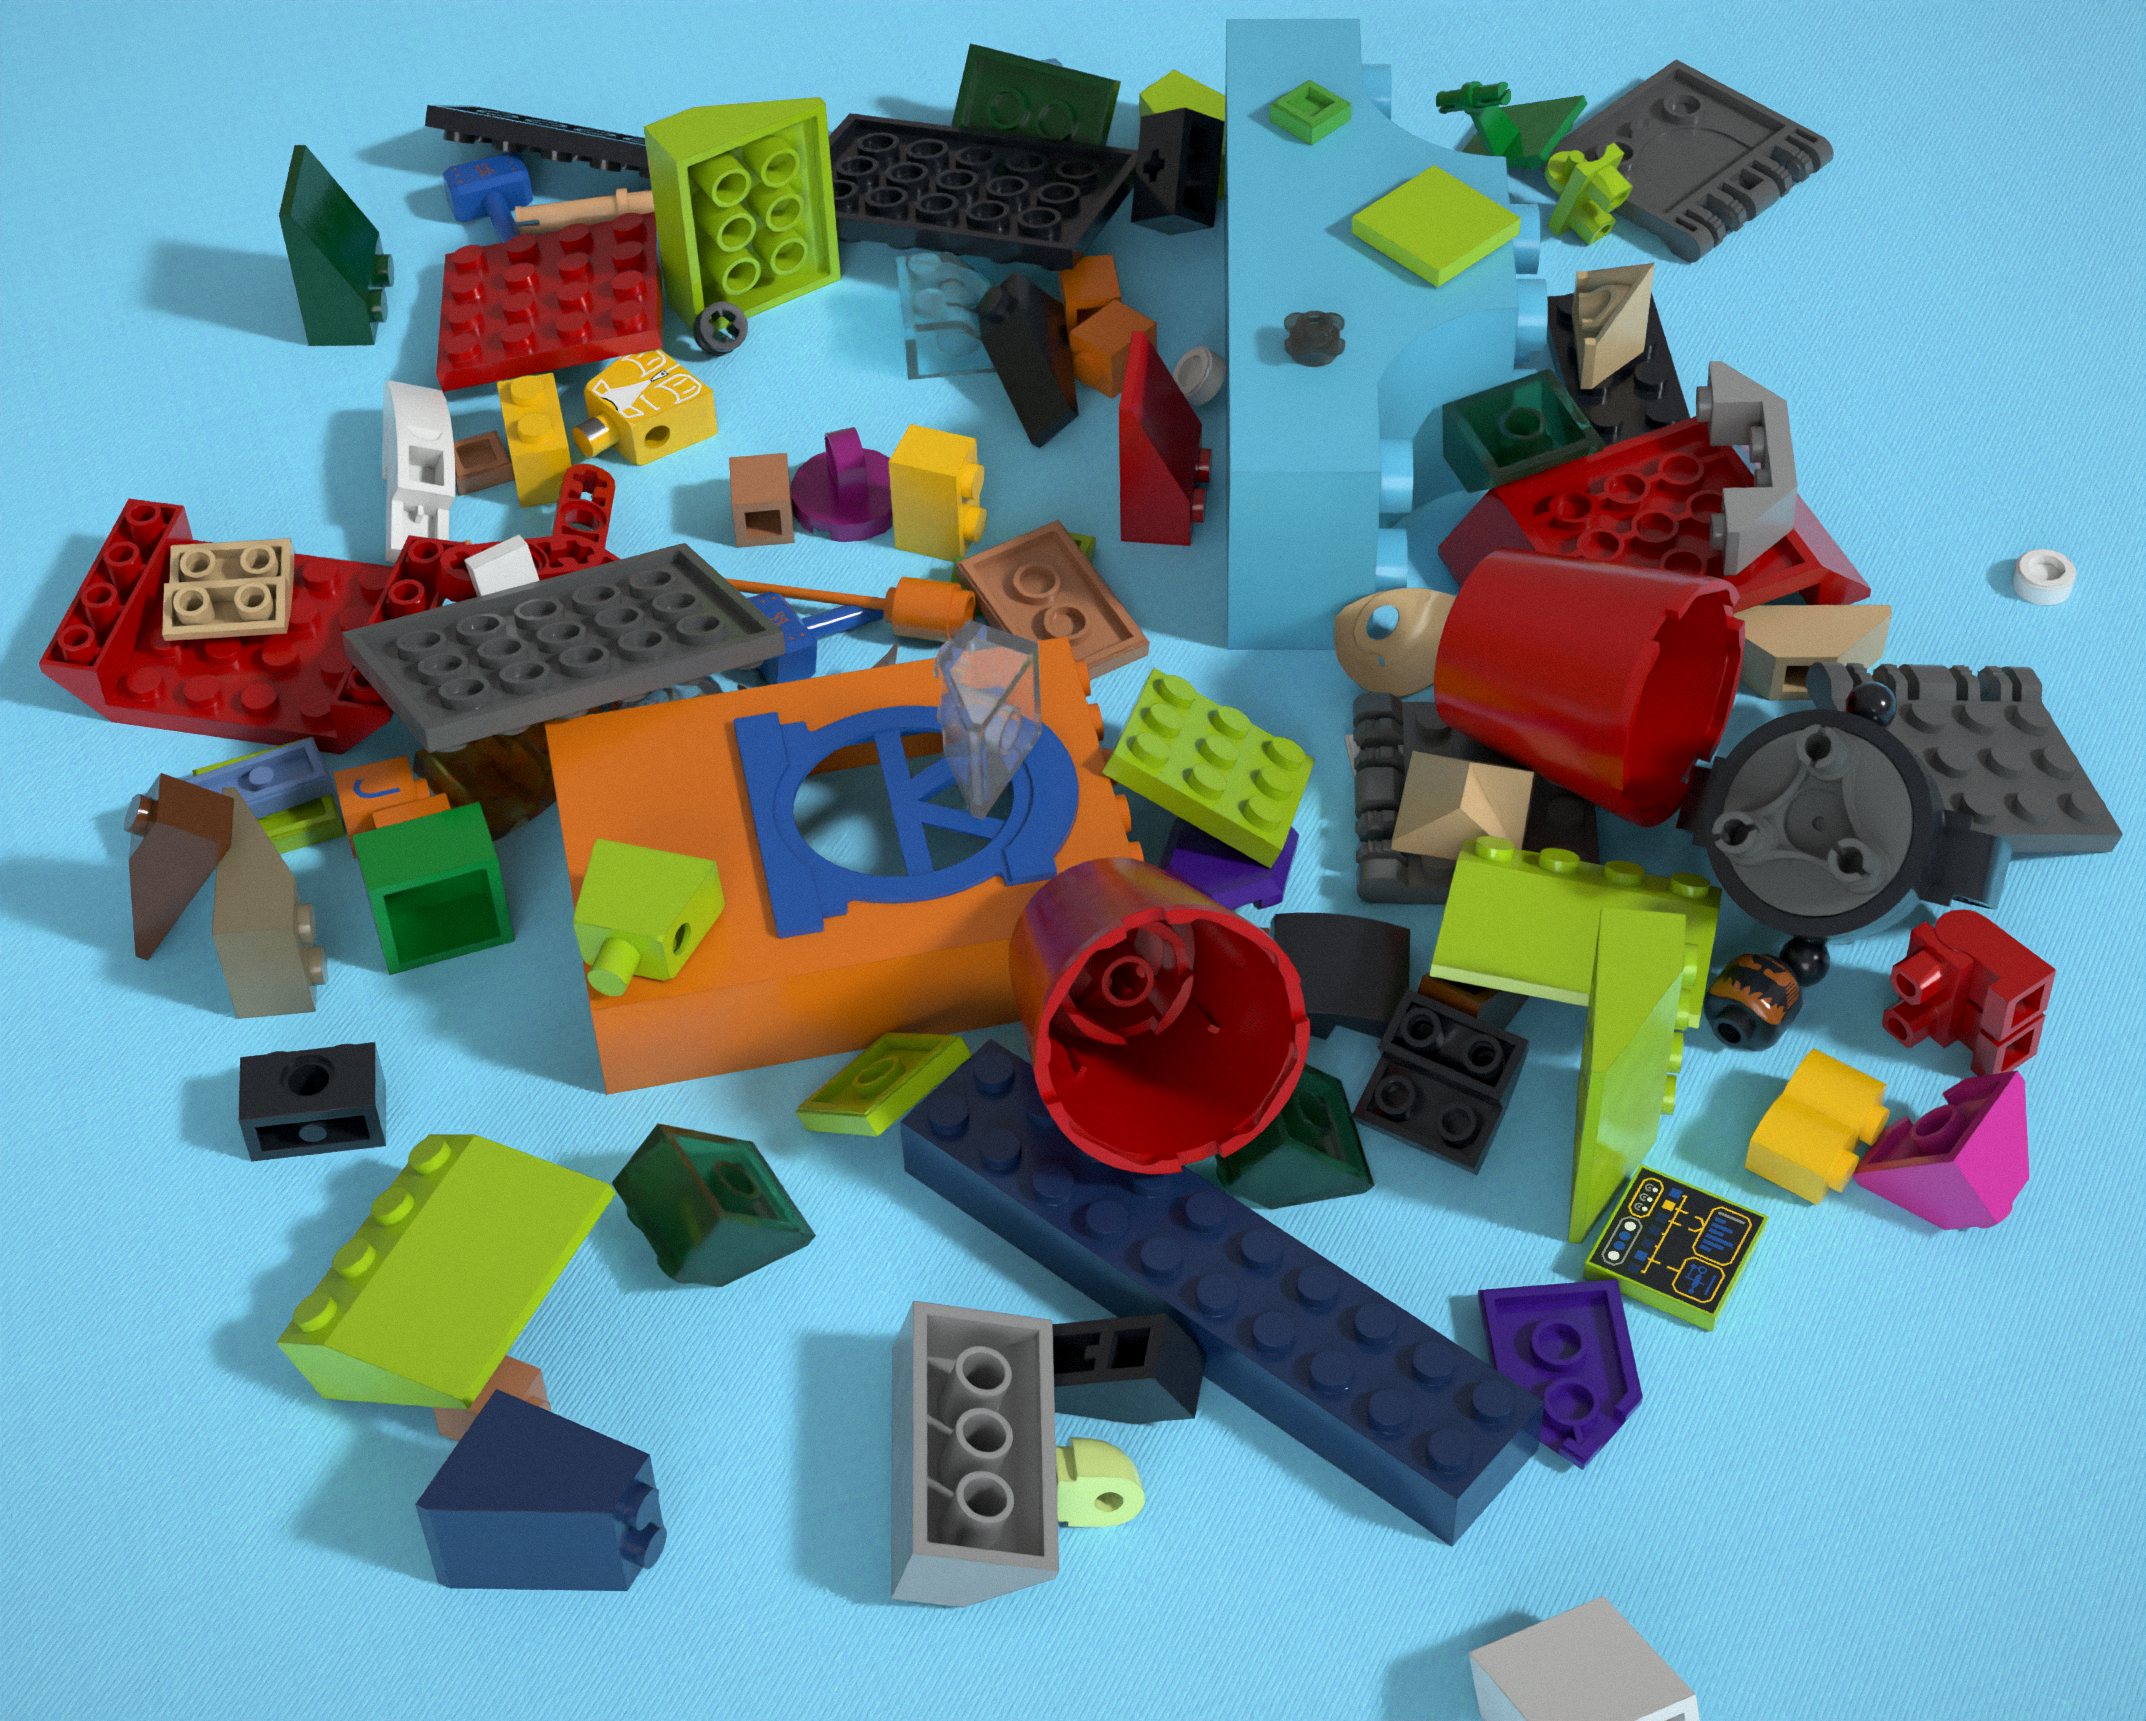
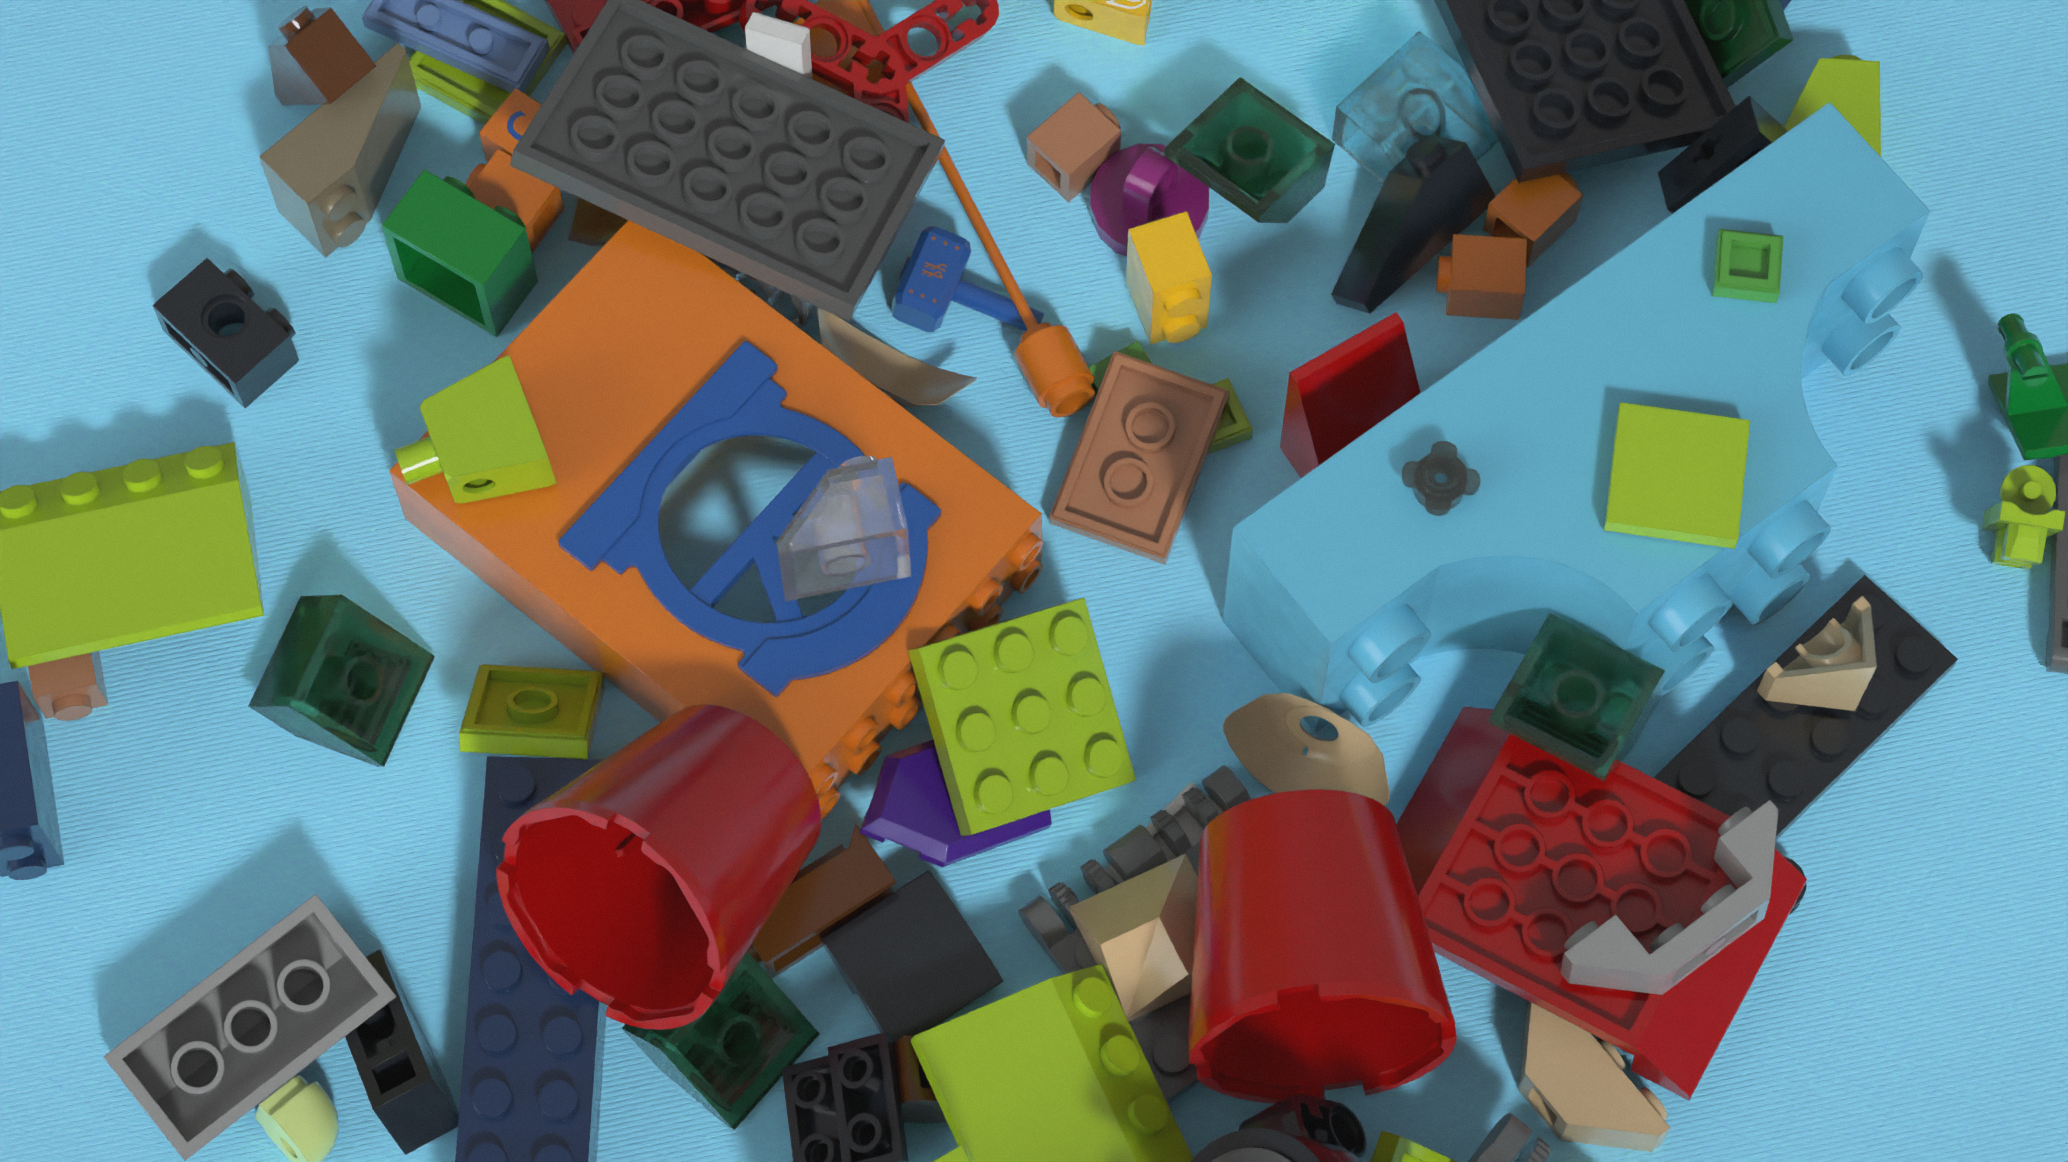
camera: 50 degrees right, 20 degrees up
none -> clear green slope [1163,77,1335,223]

